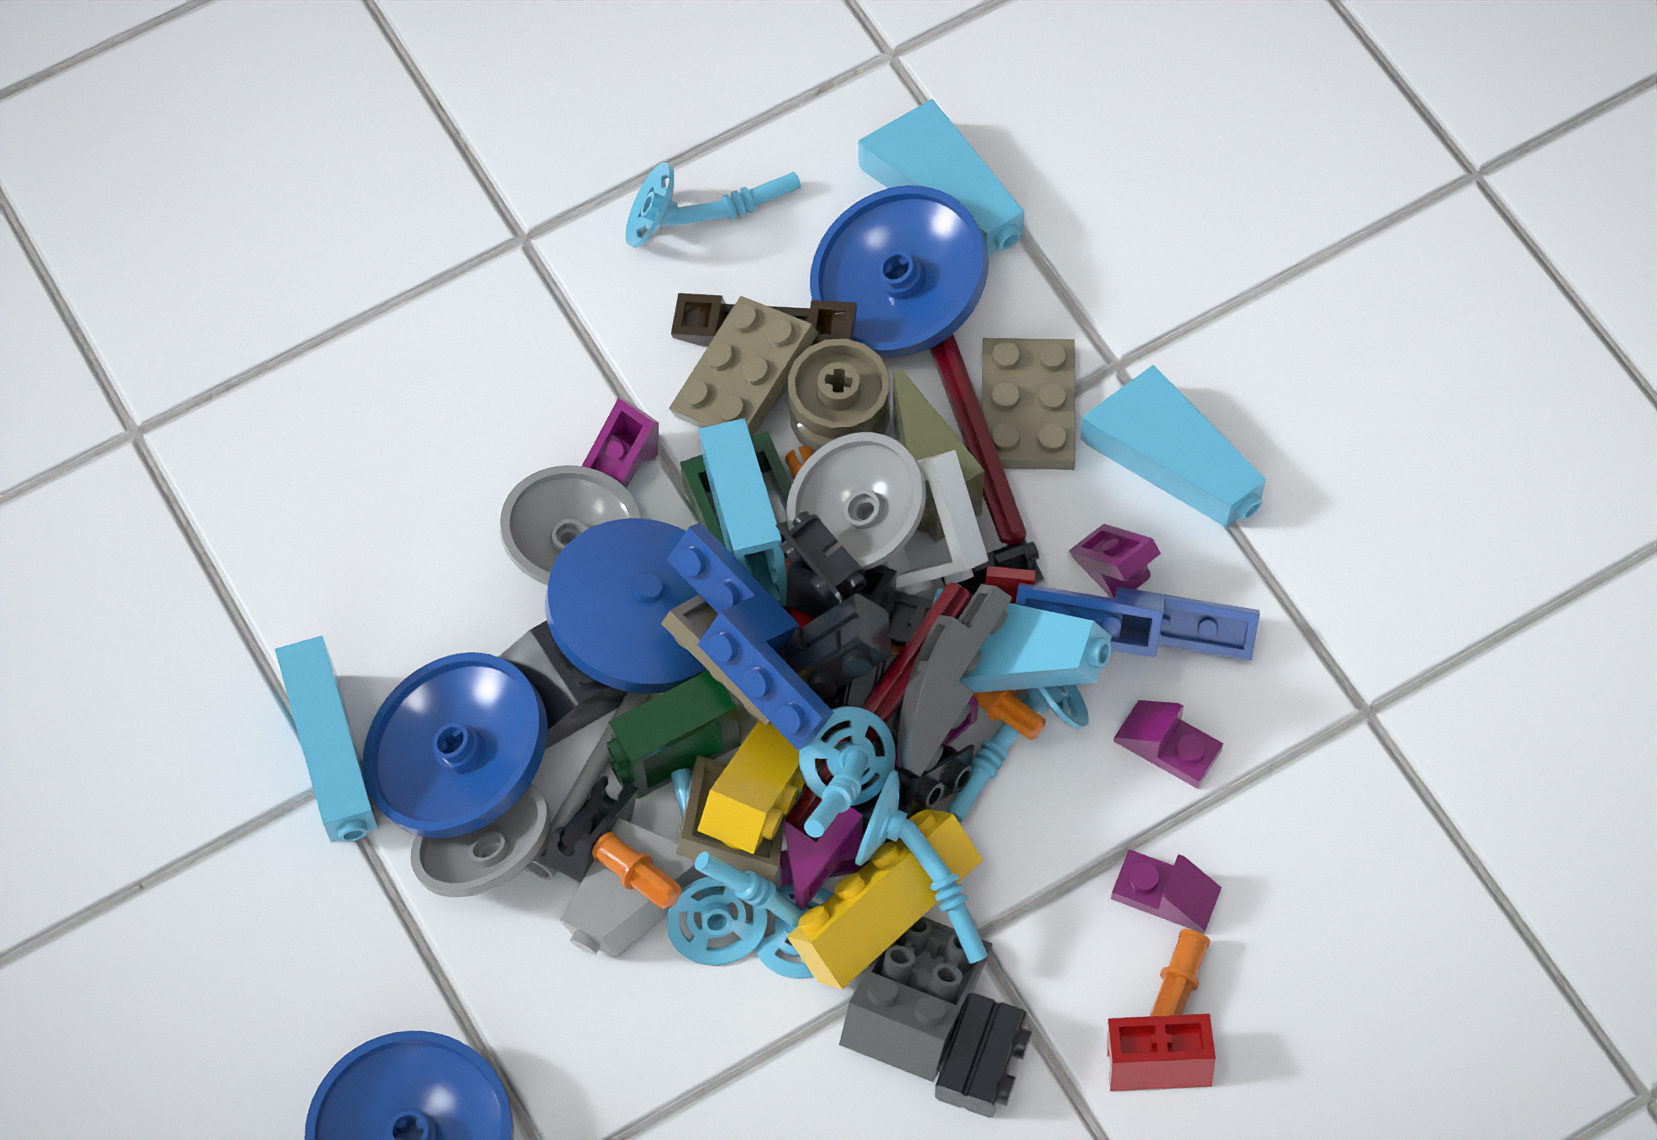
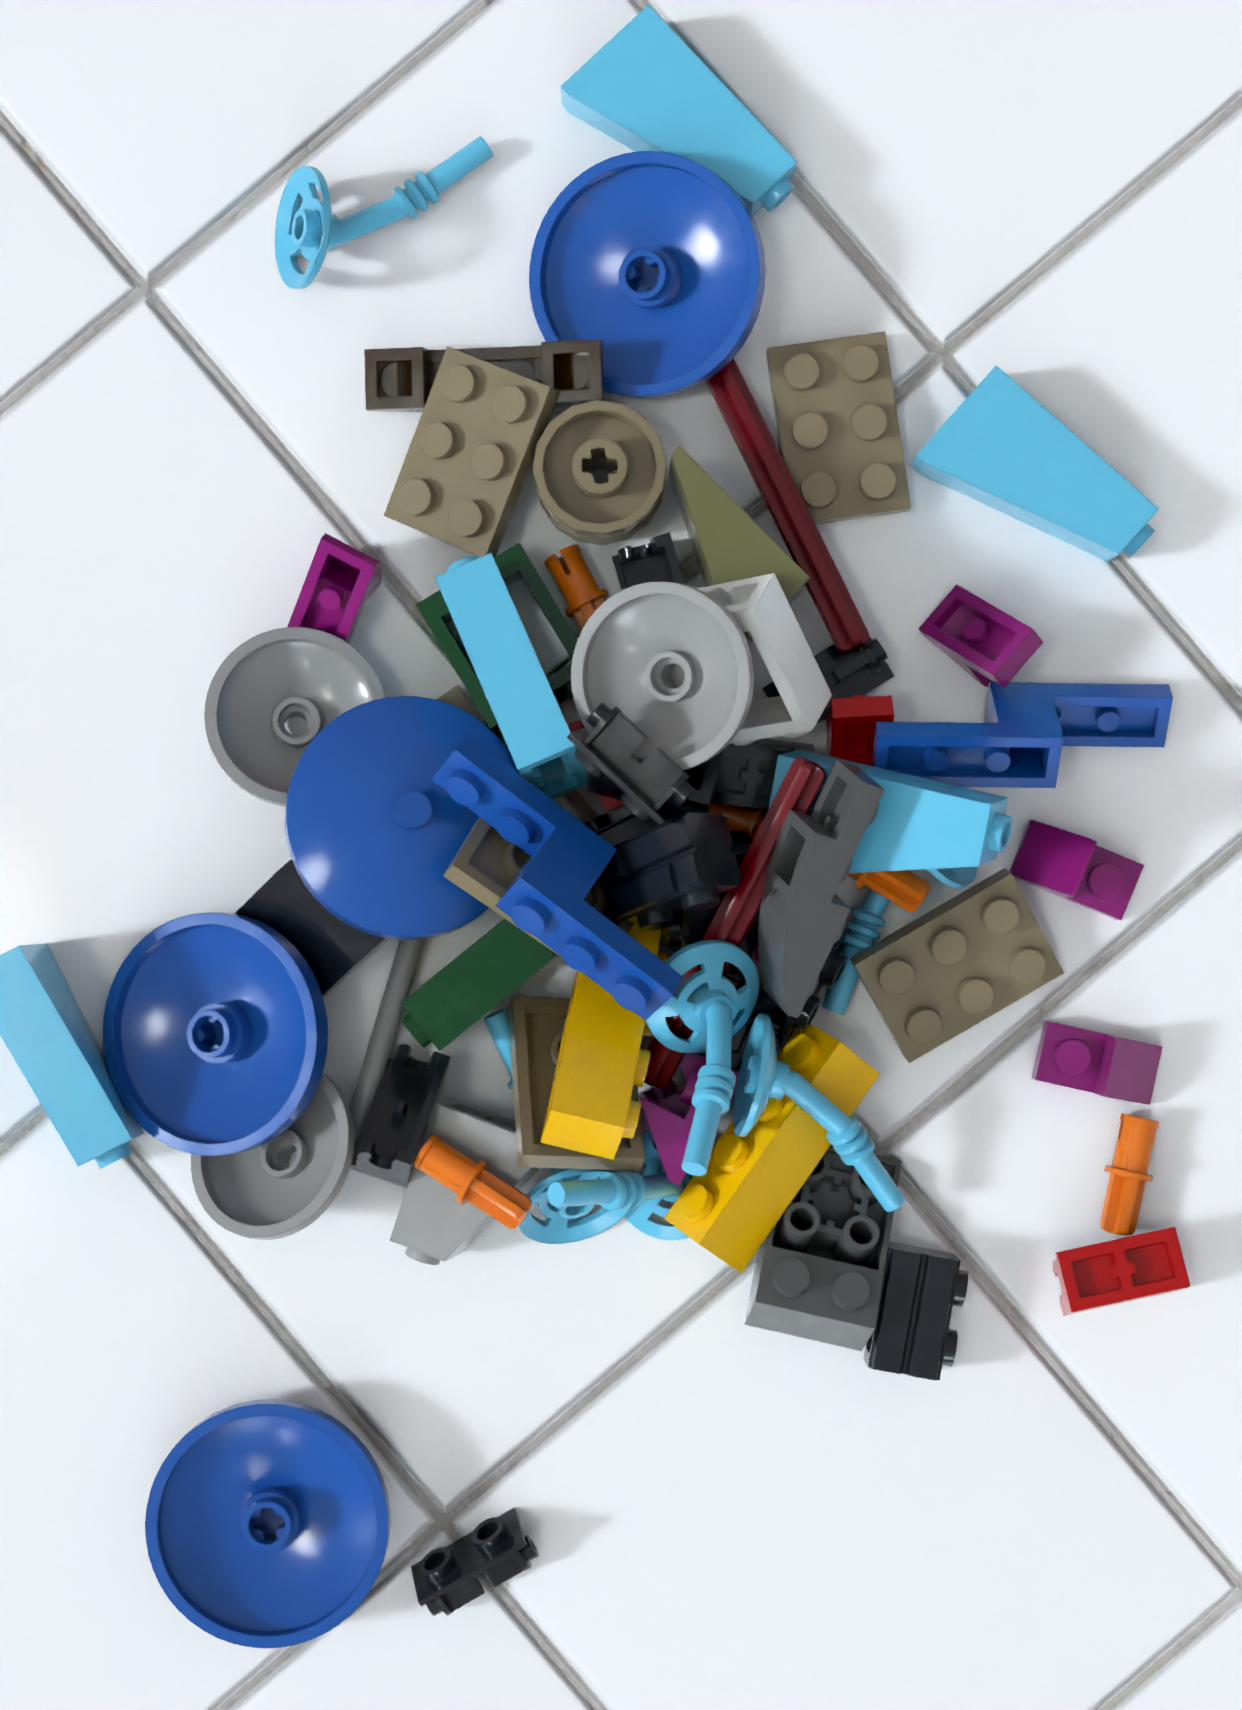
camera: 10 degrees left, 25 degrees up
none -> dark tan plate [849,868,1064,1063]

